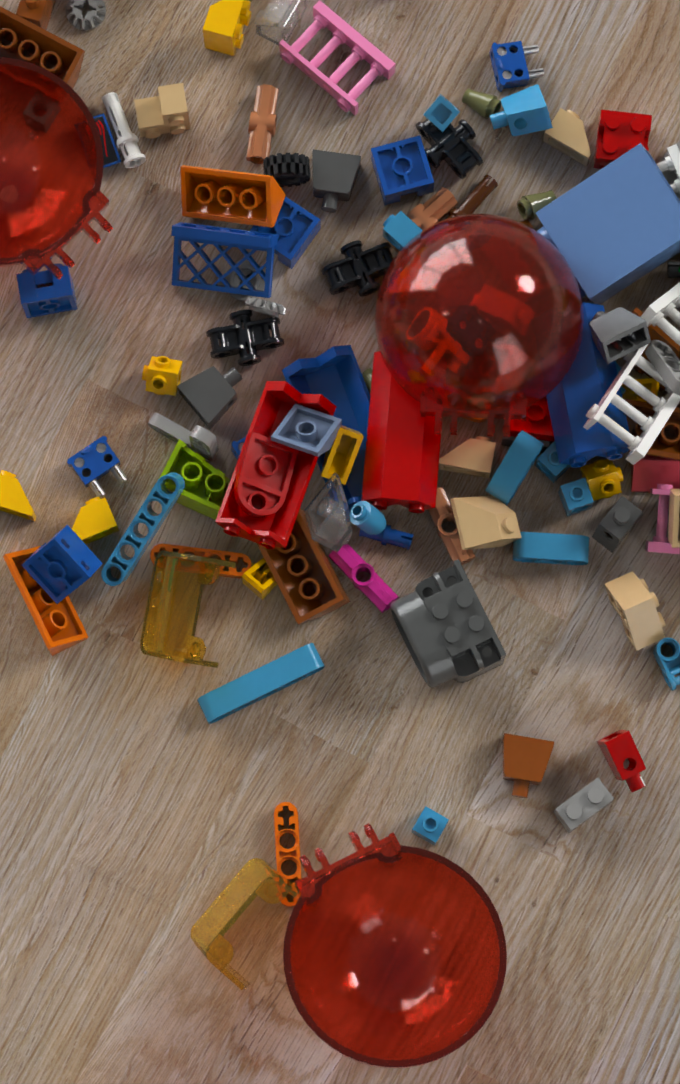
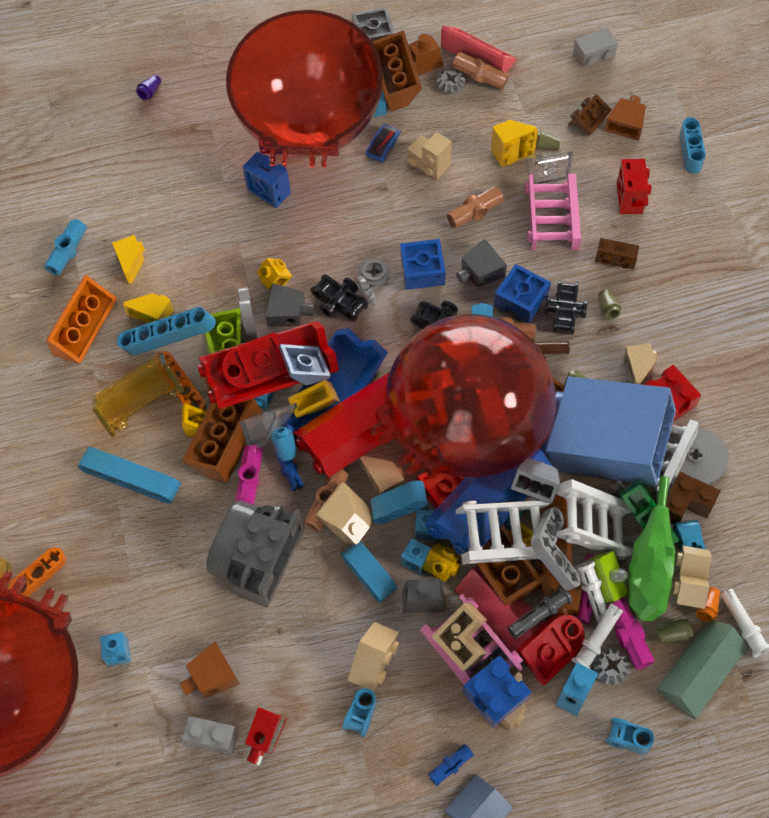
camera: 50 degrees right, 15 degrees down
blue piece [22,524,103,604] -> none
blue piece [67,436,127,498] -> none
white pin [102,92,146,168] -> none
blue fence [171,222,278,298] -> none
orange slope [180,165,286,228] -> none
black tyre [263,153,310,187] -> none
dark azure brick [423,94,460,132] -> none
blue piece [489,41,544,92] -> none
dark azure torso [489,84,553,137] -> none
none -> reddish brown bracket [595,238,639,270]

